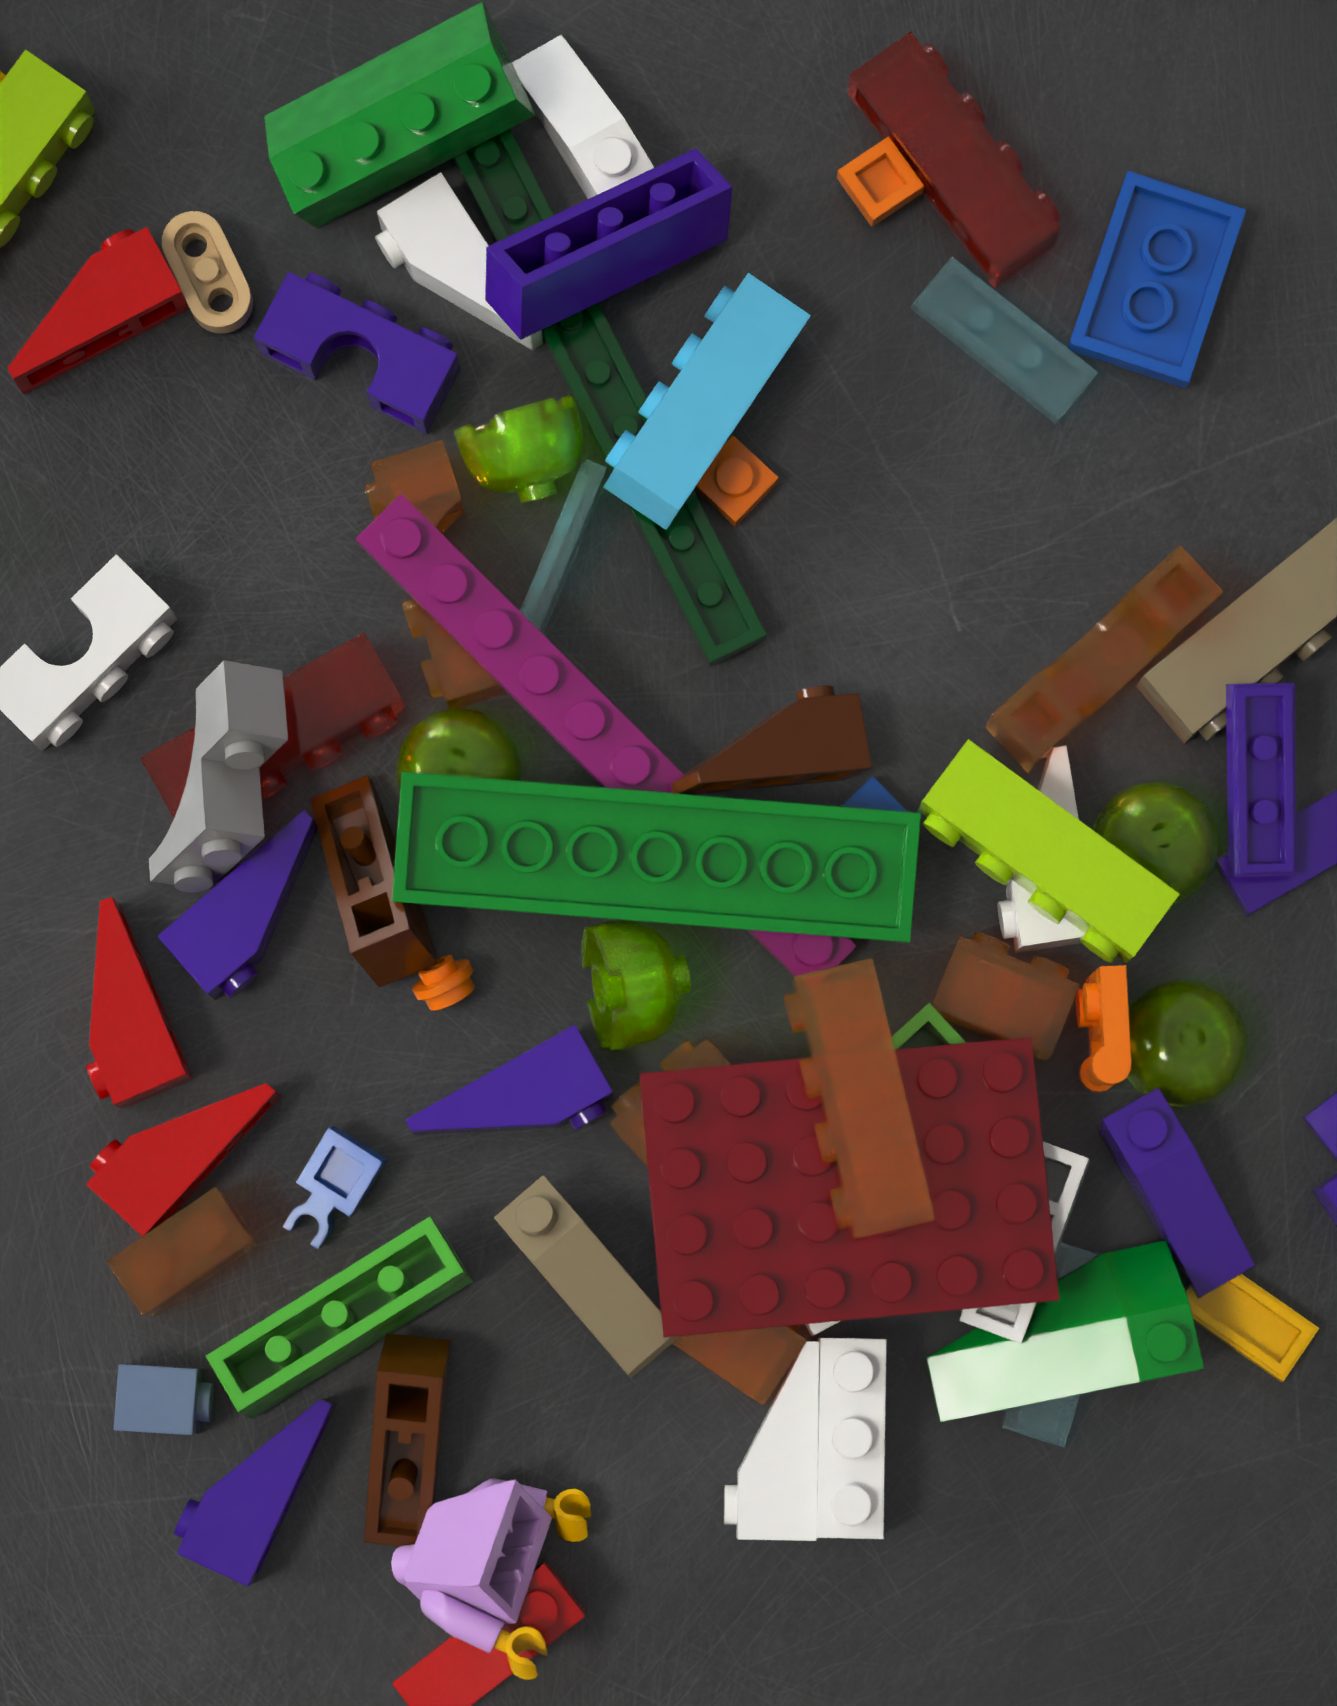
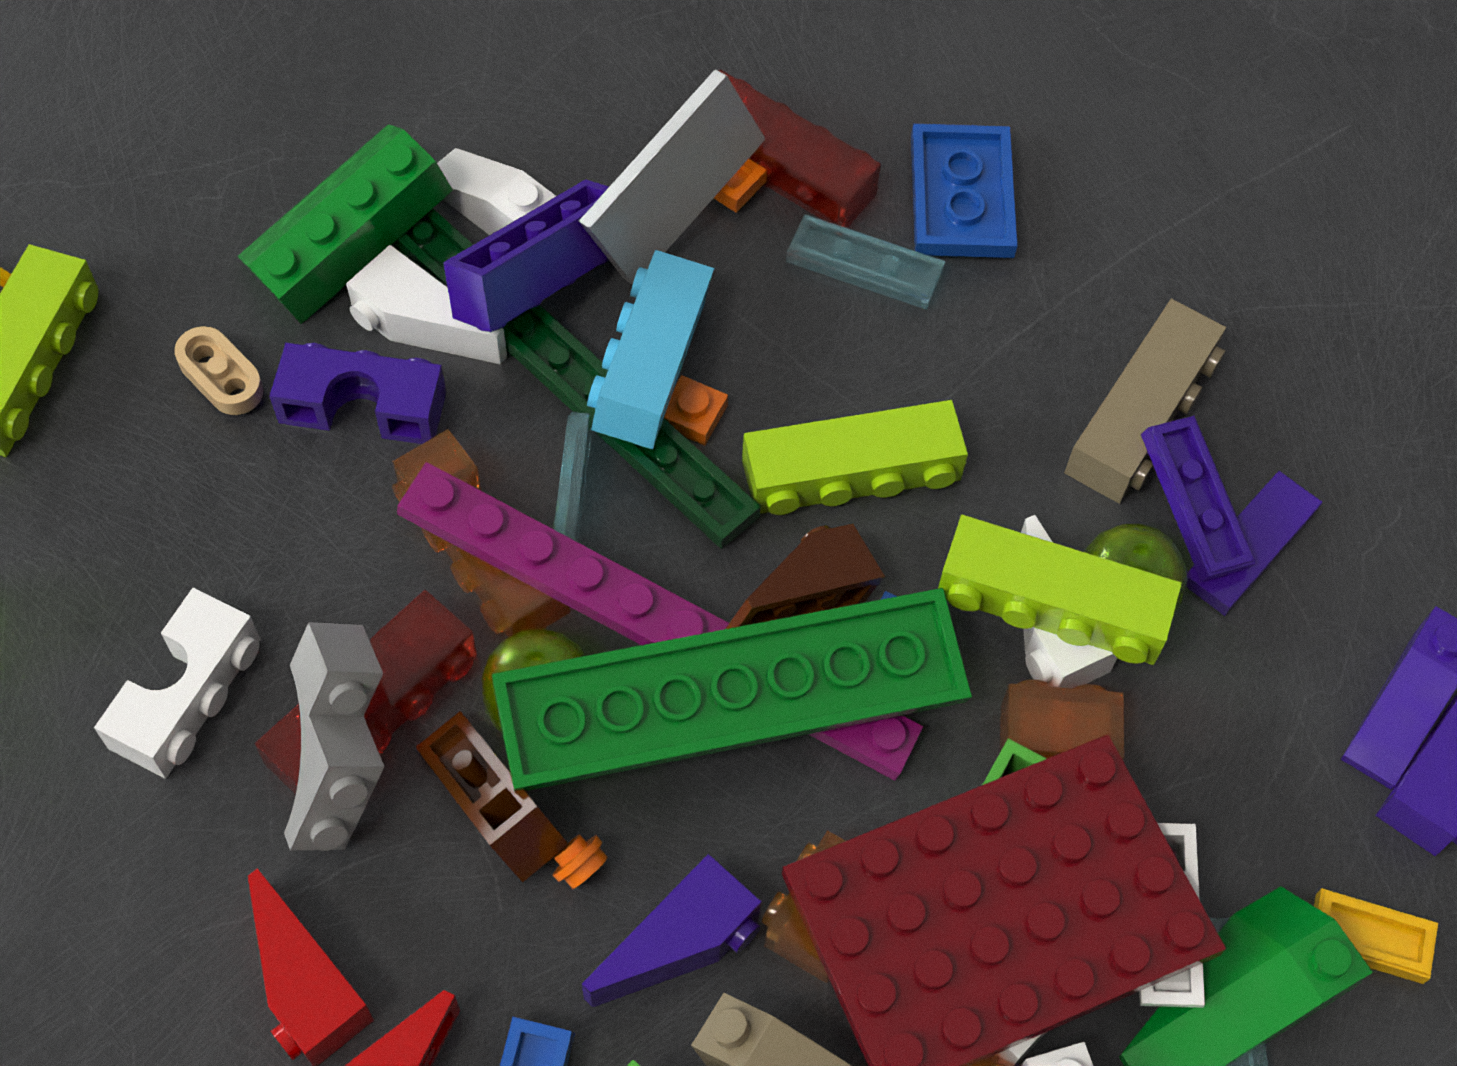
camera: 20 degrees left, 20 degrees down
red slope [7,227,189,395] -> none
dark purple slope [157,810,318,1000] -> none
clear neon green cylinder [454,394,584,504] -> none
clear neon green cylinder [581,921,691,1050] -> none
clear orange brick [783,958,935,1240] -> none
clear orange arch [985,545,1224,773] -> none
orange plate [1076,965,1131,1093] -> none
dark purple slope [1099,1088,1255,1299] -> none
clear neon green cylinder [1127,979,1248,1108] -> none
none -> light grey tile [579,69,766,285]
none -> lime brick [742,400,968,515]

